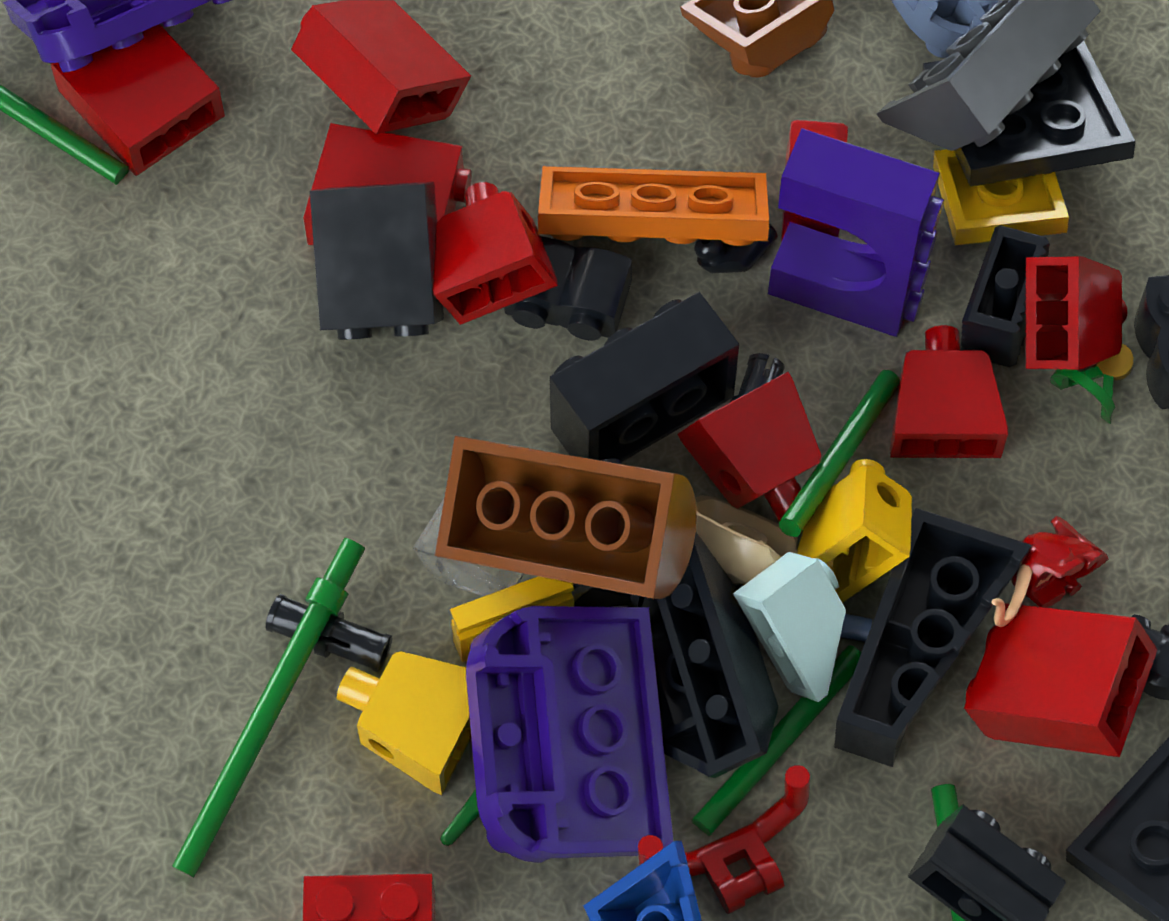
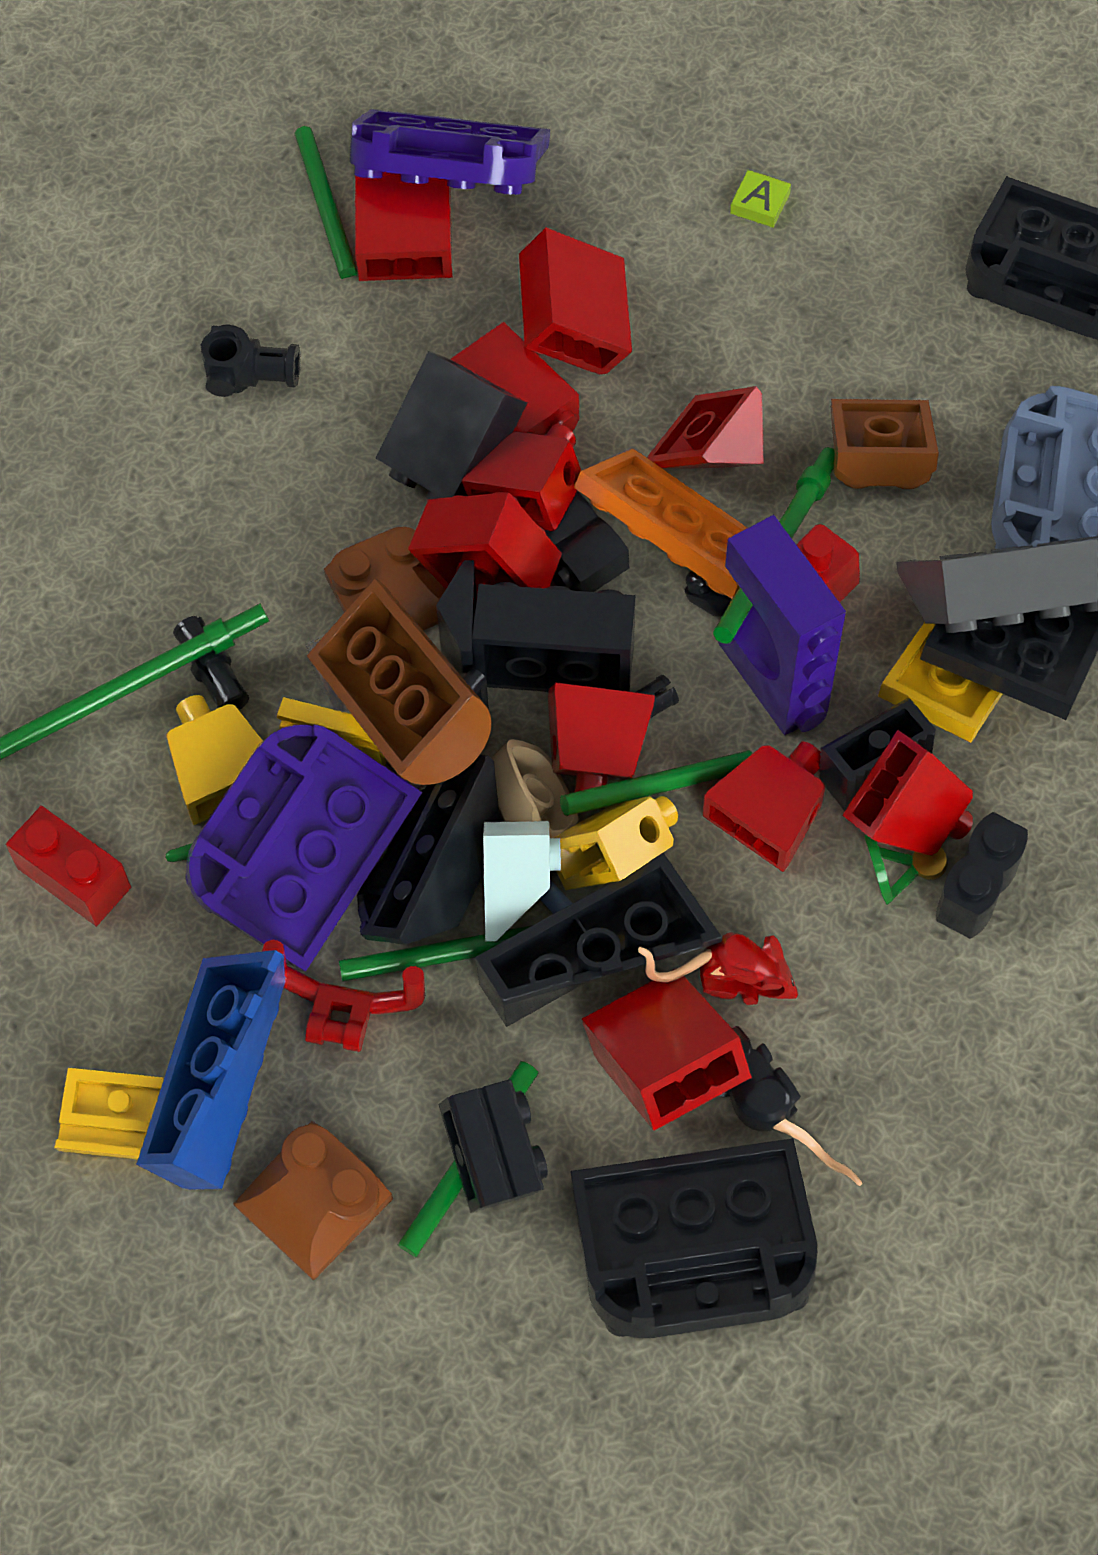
camera: 40 degrees right, 0 degrees up
none -> black connector [201,324,301,397]
none -> dark orange slope [324,527,446,630]
none -> red brick [408,492,562,595]
none -> black slope [436,560,477,674]
none -> red slope [647,386,764,469]
none -> green bar [713,447,835,644]

